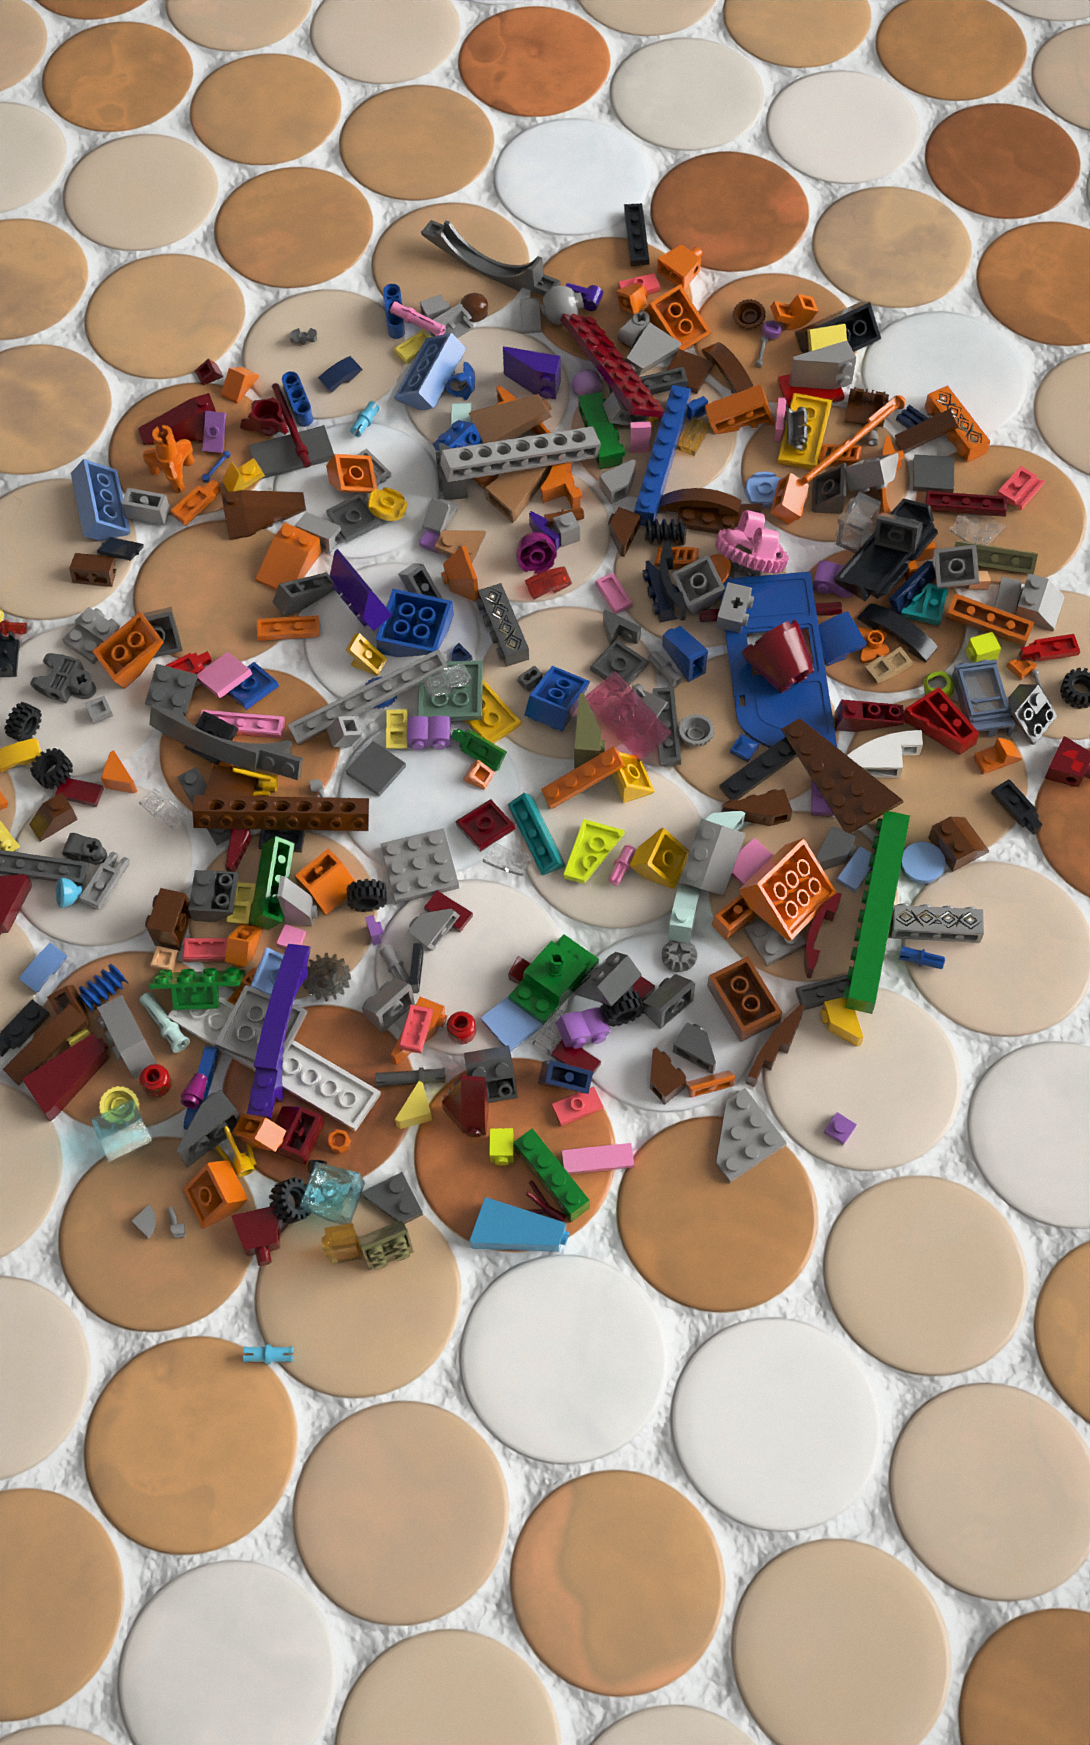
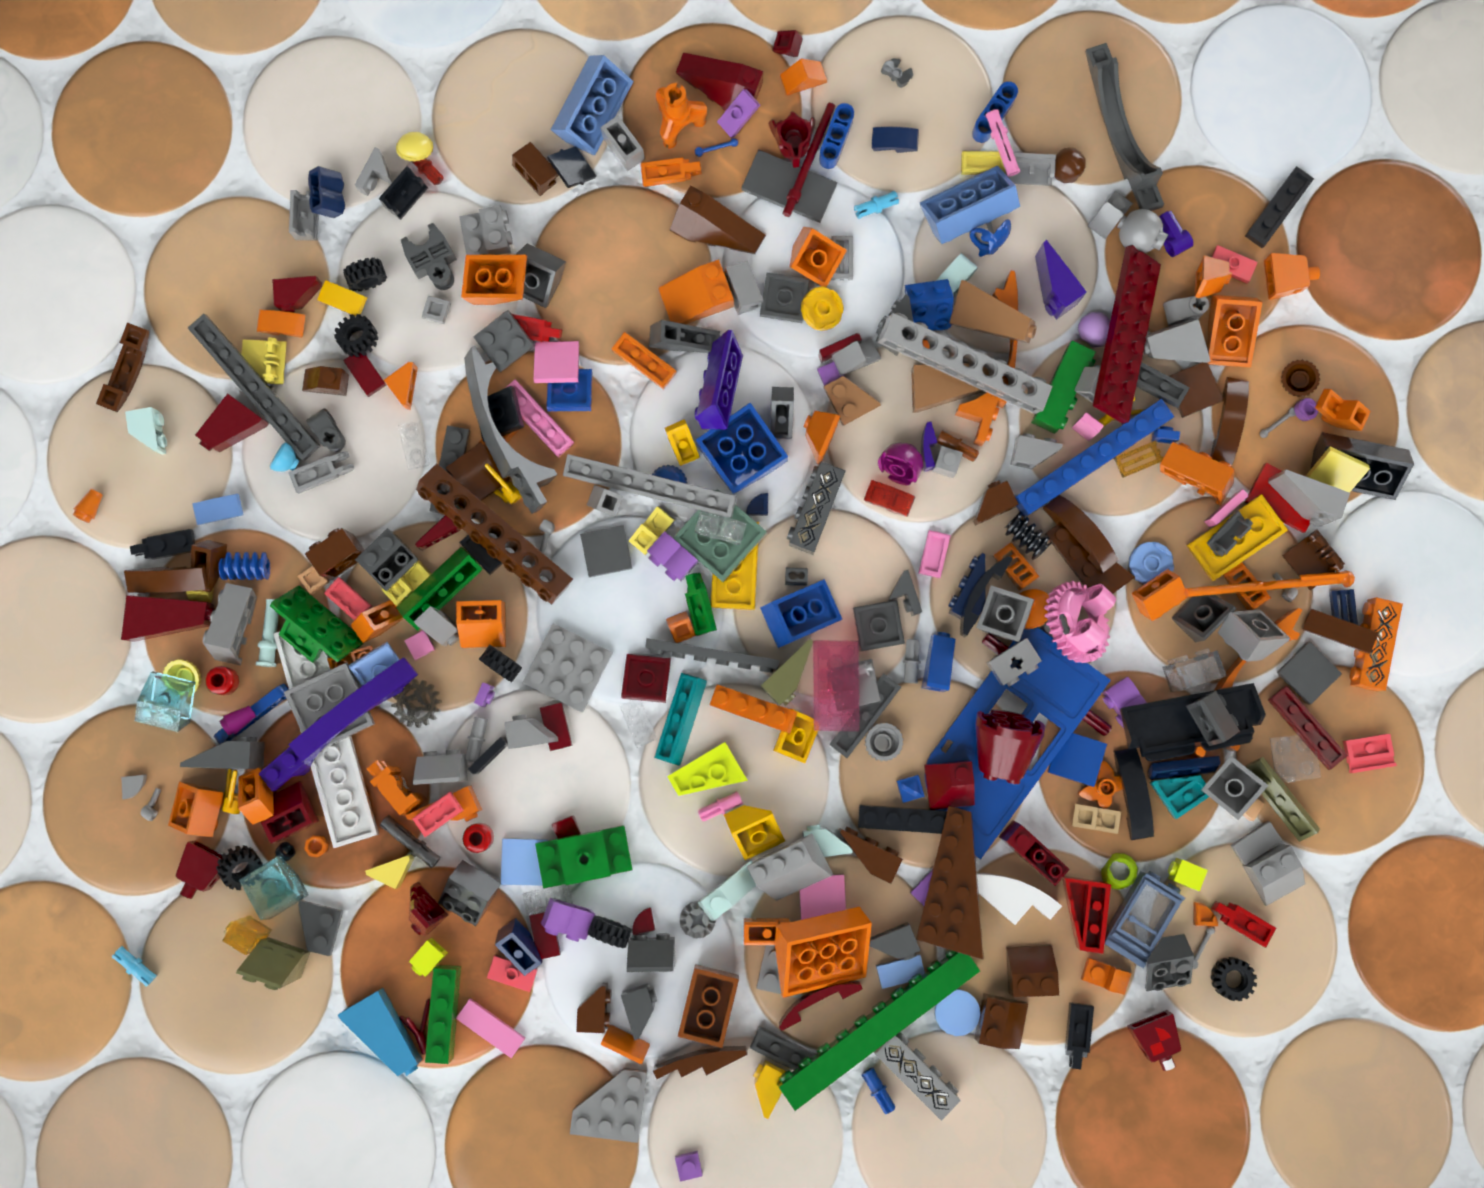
camera: 40 degrees right, 20 degrees up
yellow slope [222,458,265,492] -> none
light grey brick [420,295,450,320] -> none
dark grey slope [574,952,642,1006] -> none
orange brick [946,593,1035,647] -> none
none -> orange hips [367,760,427,815]
none -> dark grey plate [645,638,779,673]
none -> dark red tile [818,333,862,363]
none -> dark red slope [924,760,975,810]
none -> reddish brown slope [1006,945,1060,998]

